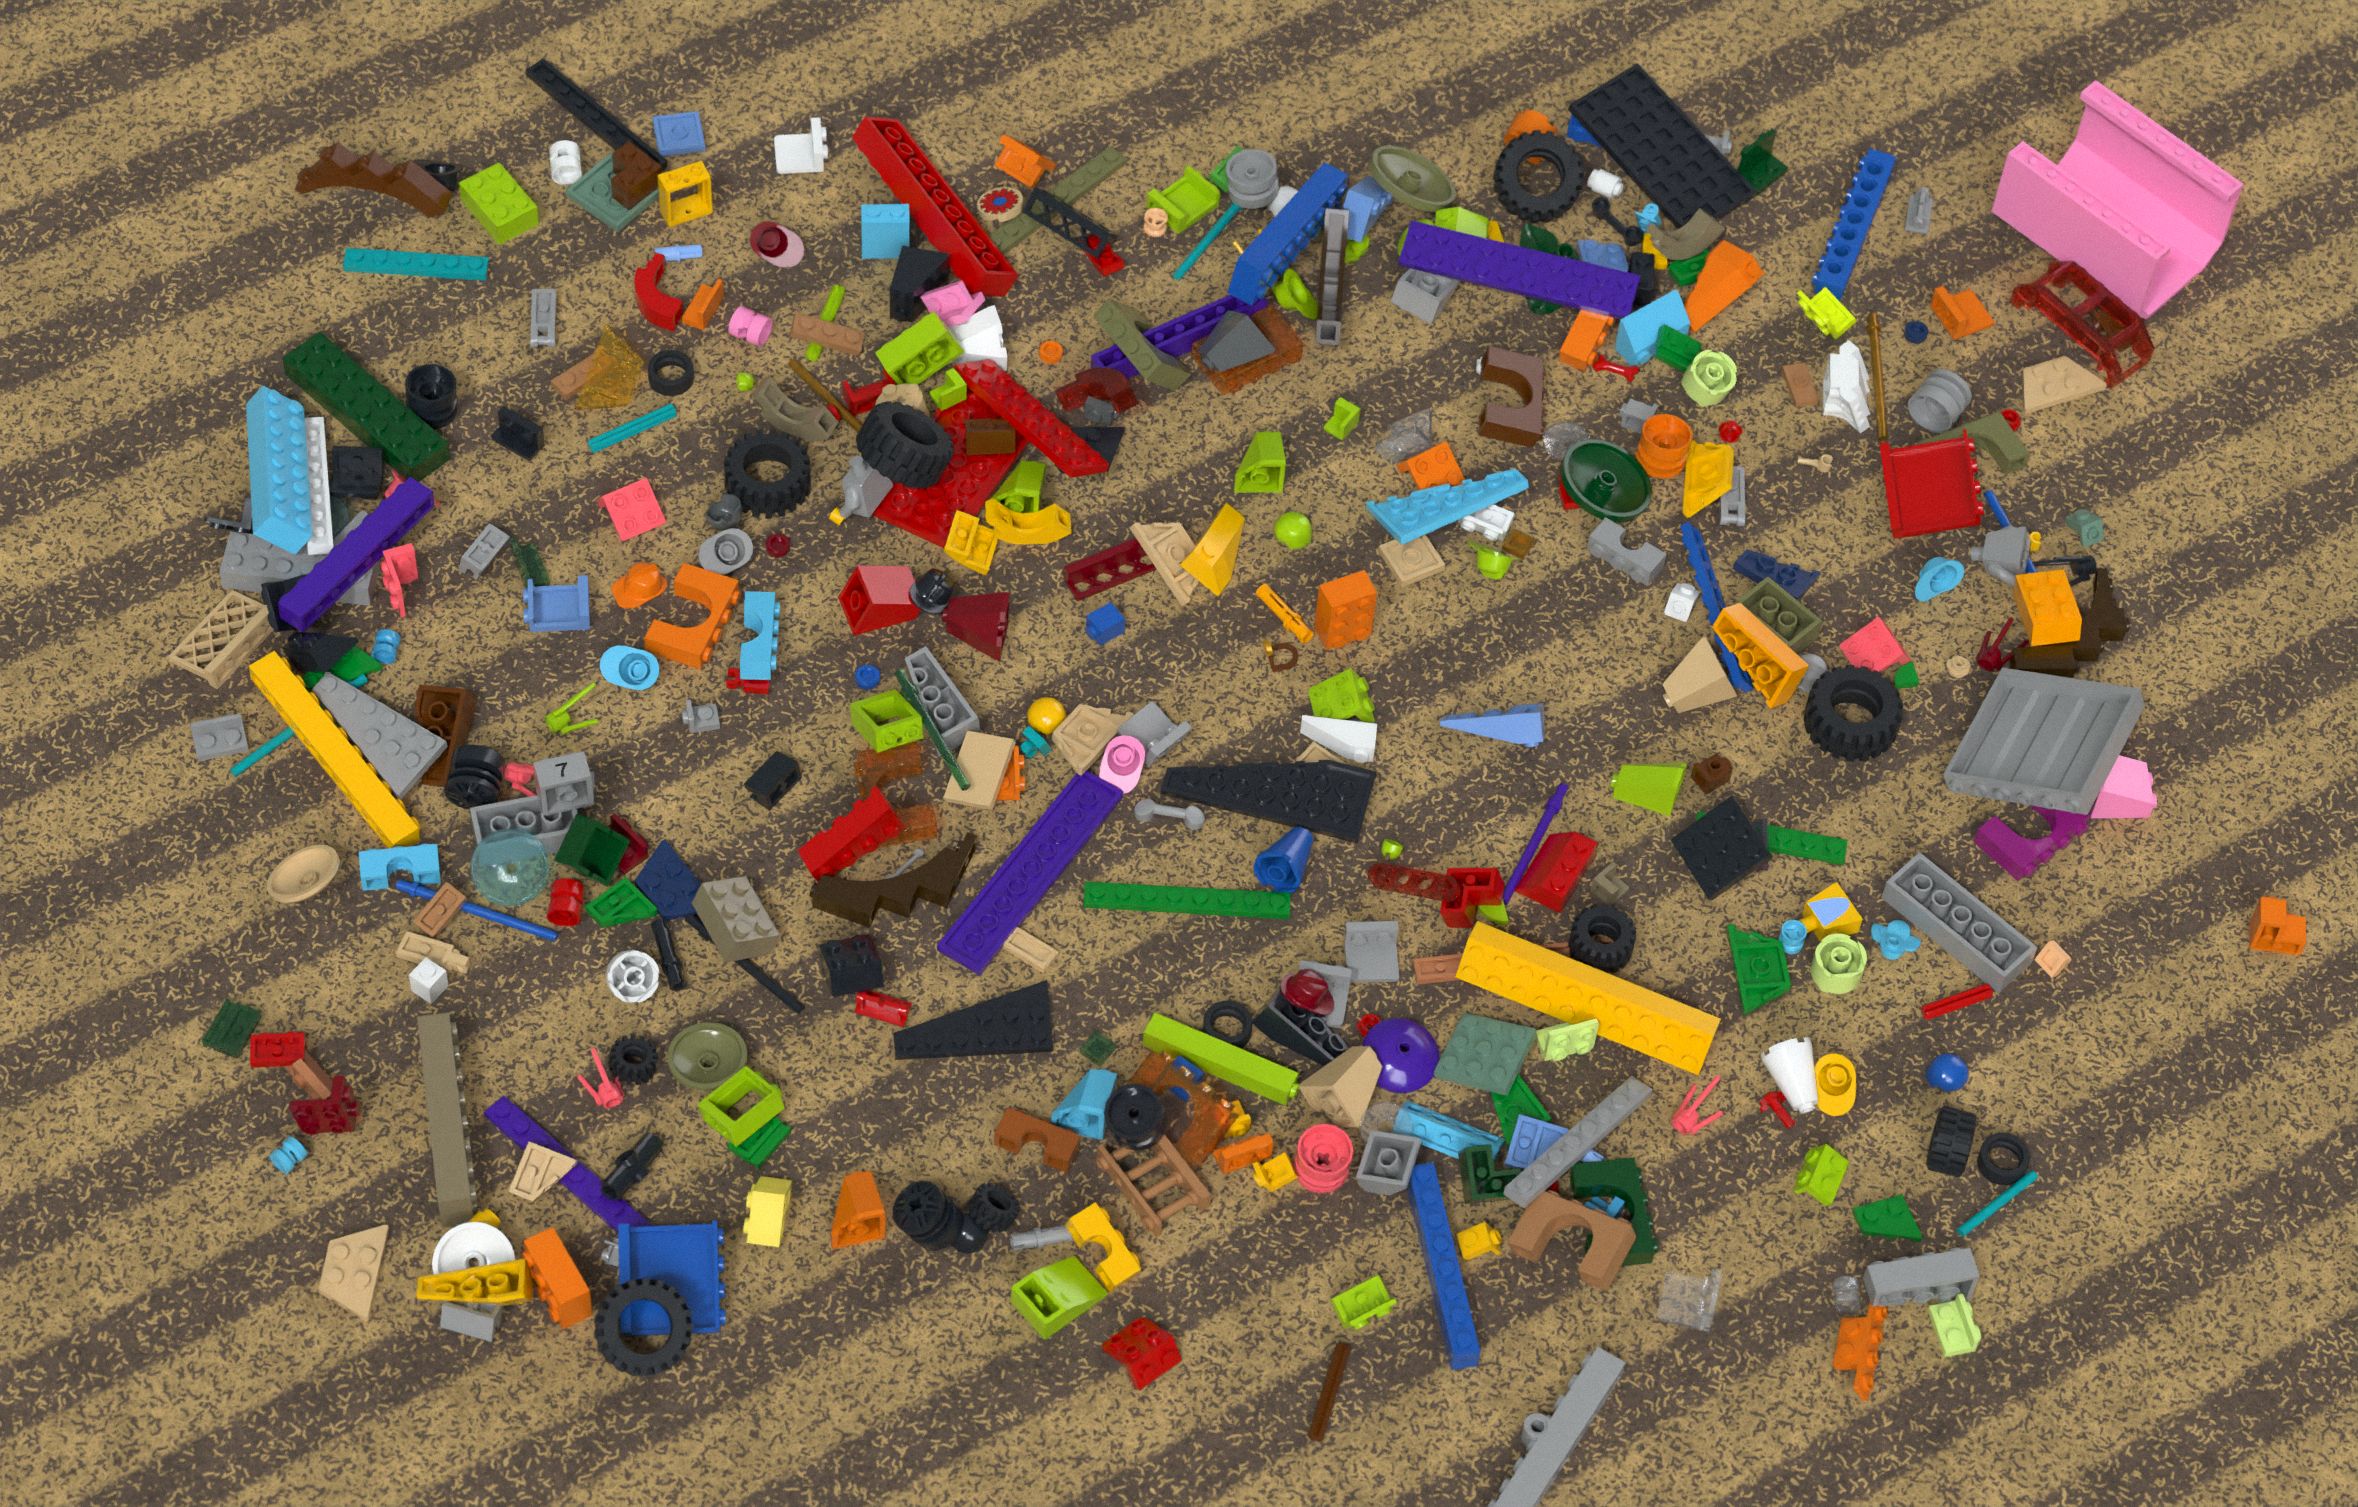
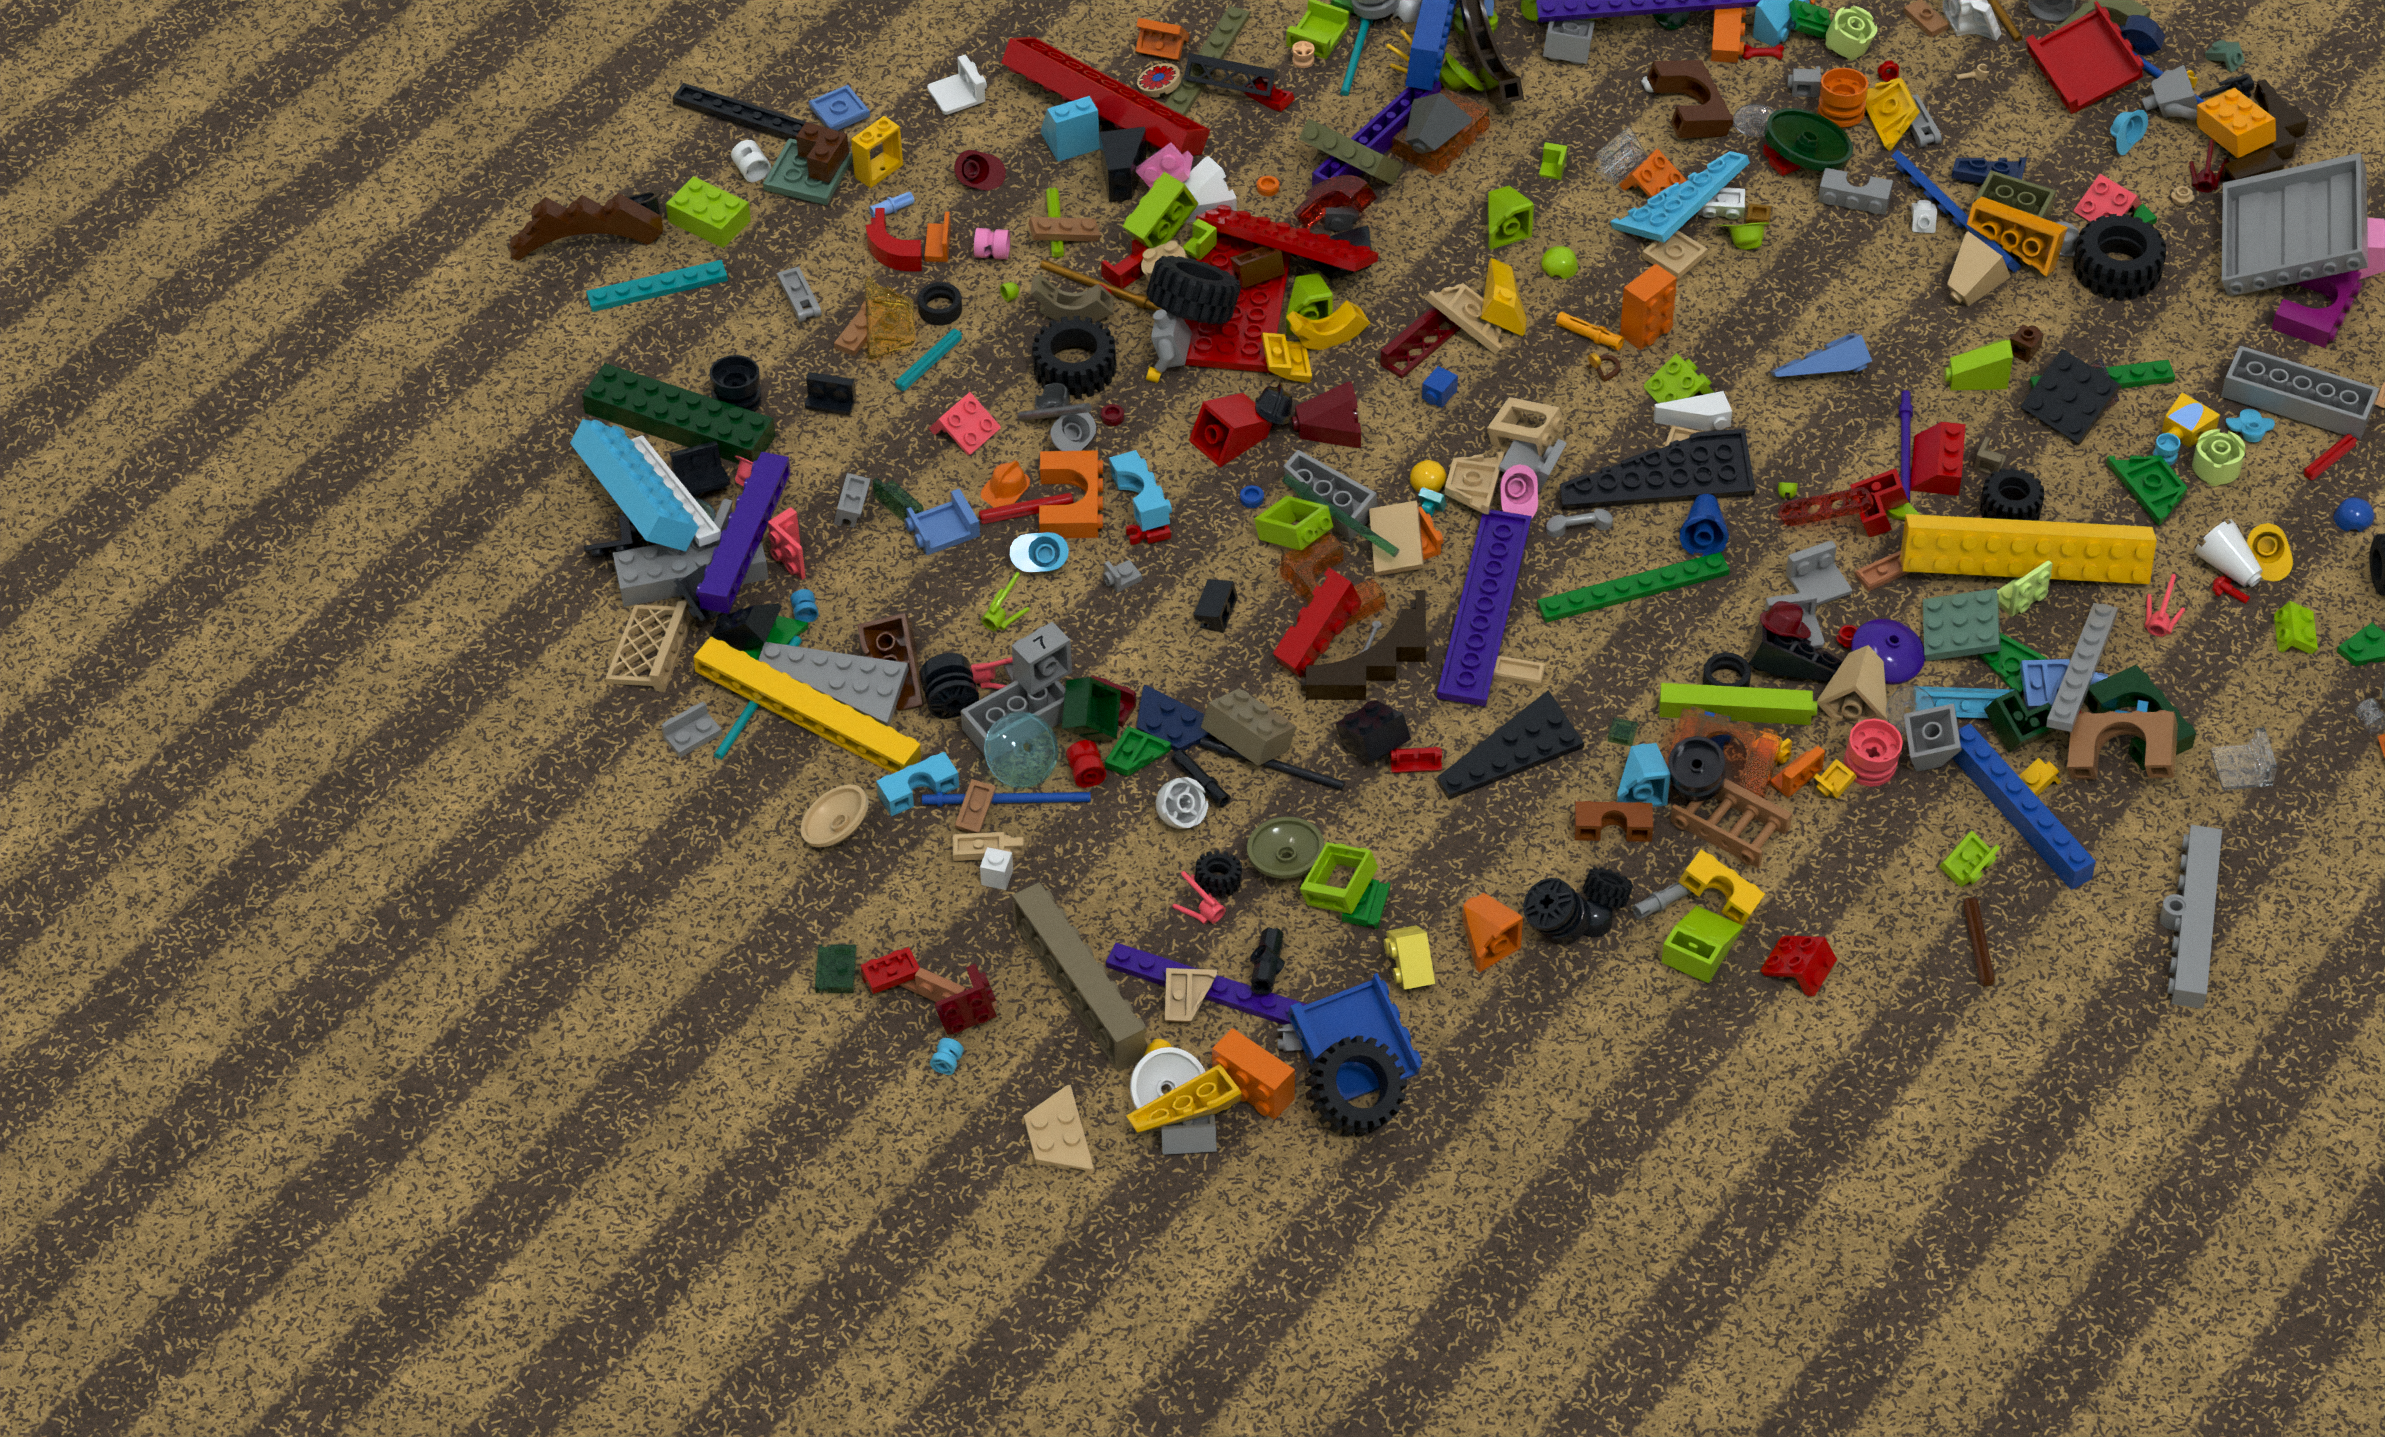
camera: 15 degrees left, 5 degrees down
none -> red axle [979,493,1074,524]
none -> flat silver bar [1018,403,1091,421]
none -> tan panel [1487,397,1564,456]
none -> dark blue brick [2119,15,2165,56]

